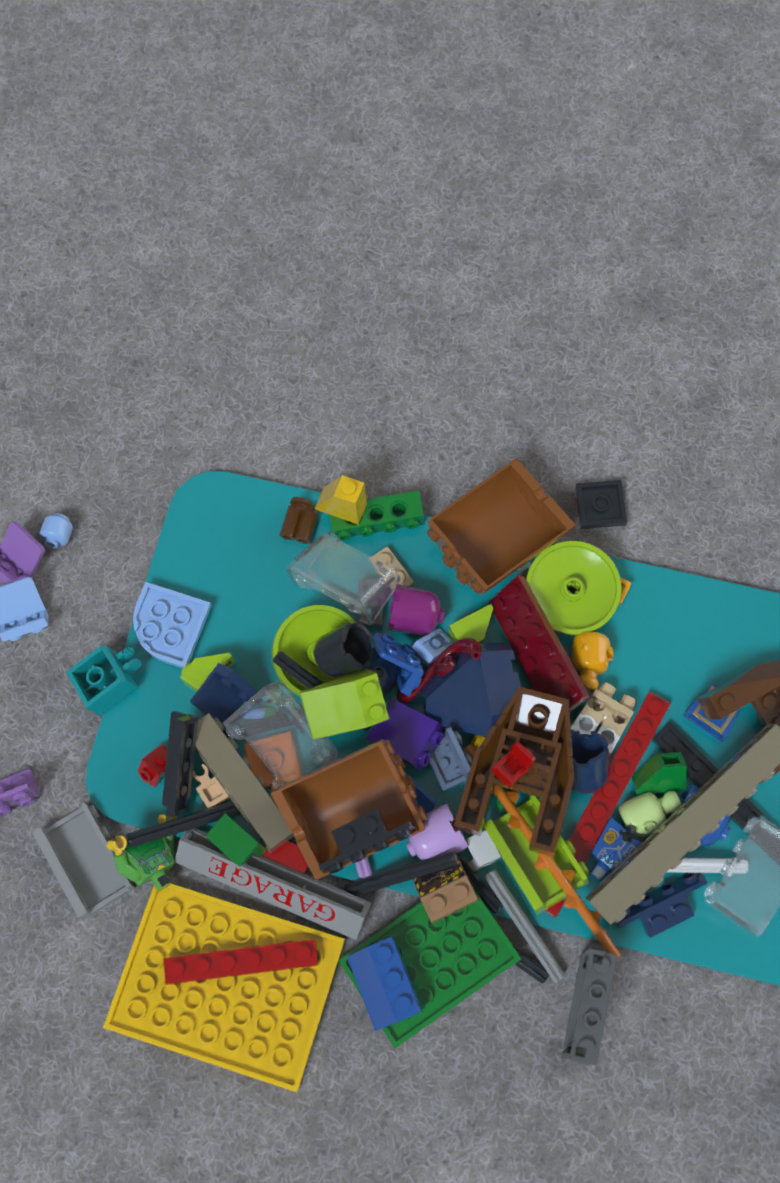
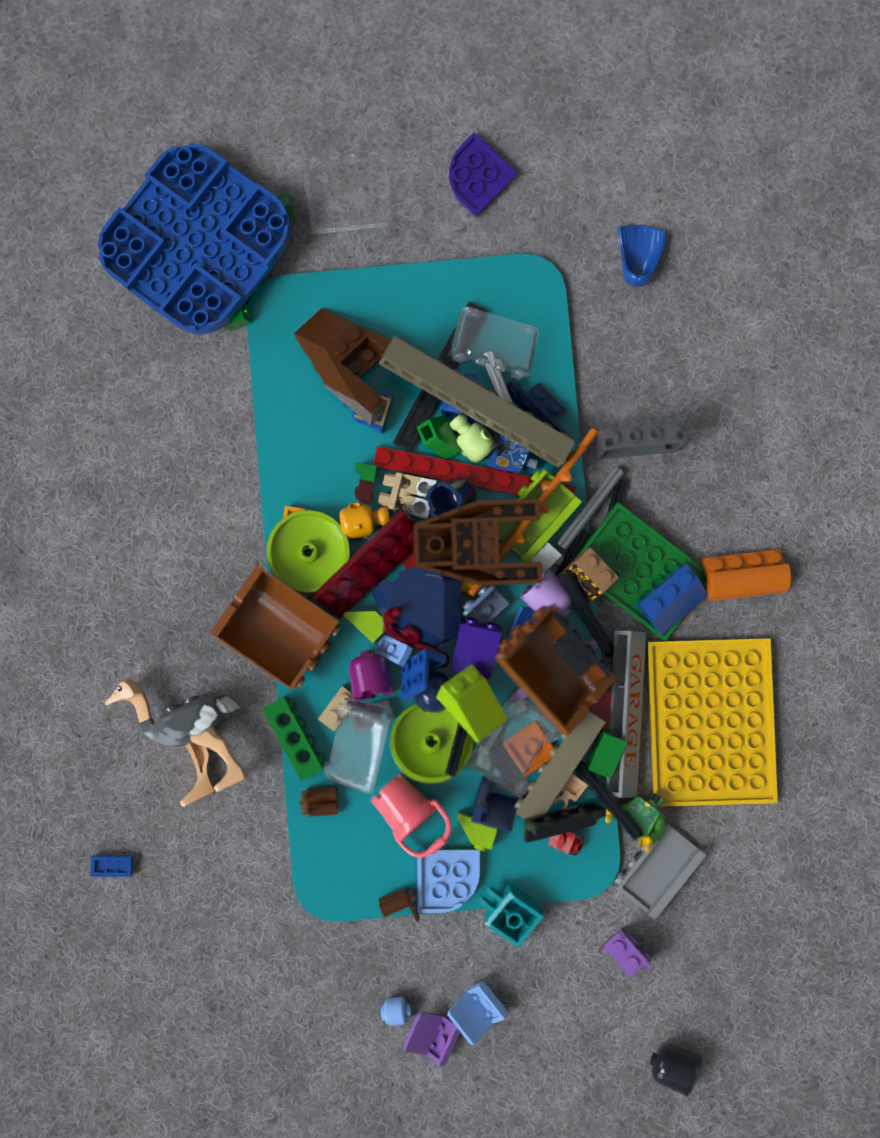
camera: 110 degrees left, 15 degrees up
red plate [163,939,318,985] -> none
black cylinder [314,622,376,677] -> none
yellow slope [315,475,367,524] -> none
red bracket [491,742,536,788] -> none
black plate [575,480,627,529] -> none
none -> blue plate [91,855,134,877]
none -> animal [105,678,249,807]
none -> leg [354,463,378,503]
none -> coral piece [371,773,452,858]
none -> reddish brown piece [378,887,420,922]
none -> orange brick [701,549,791,602]

